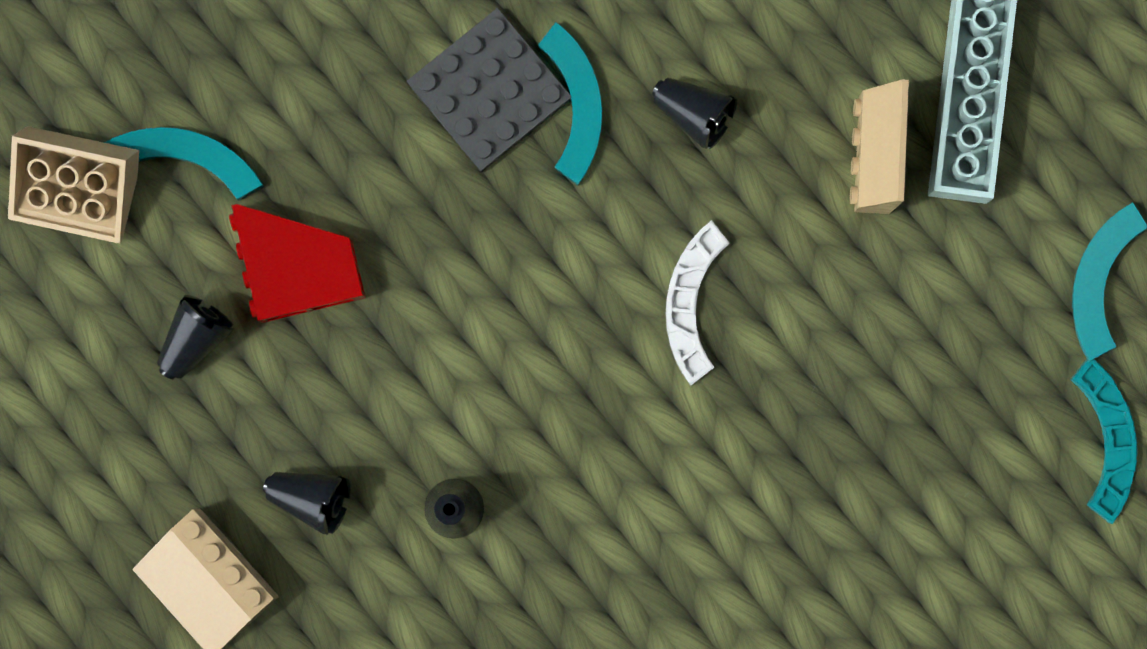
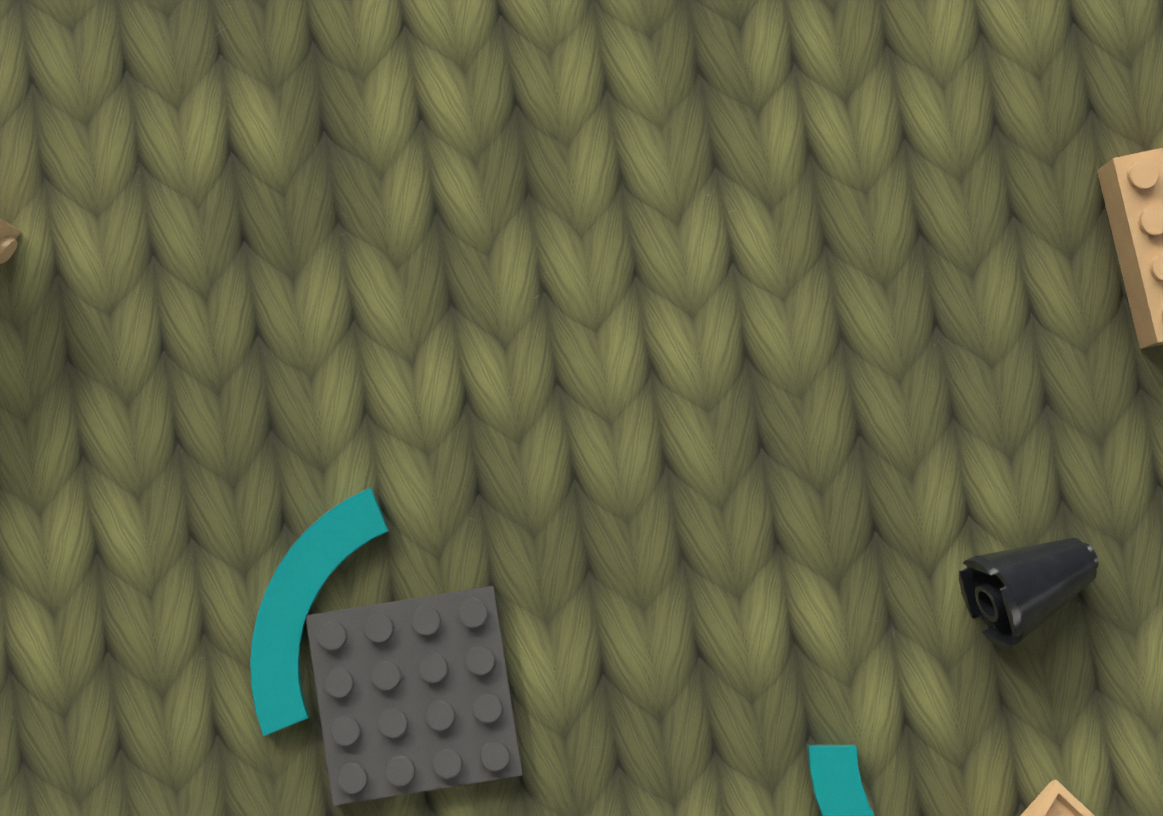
camera: 155 degrees left, 0 degrees up
red slope [229,204,366,323] -> none
black cone [263,472,351,535] -> none
black cone [424,479,484,539] -> none
black cone [652,77,737,149] -> none
white tile [666,220,730,386] -> none

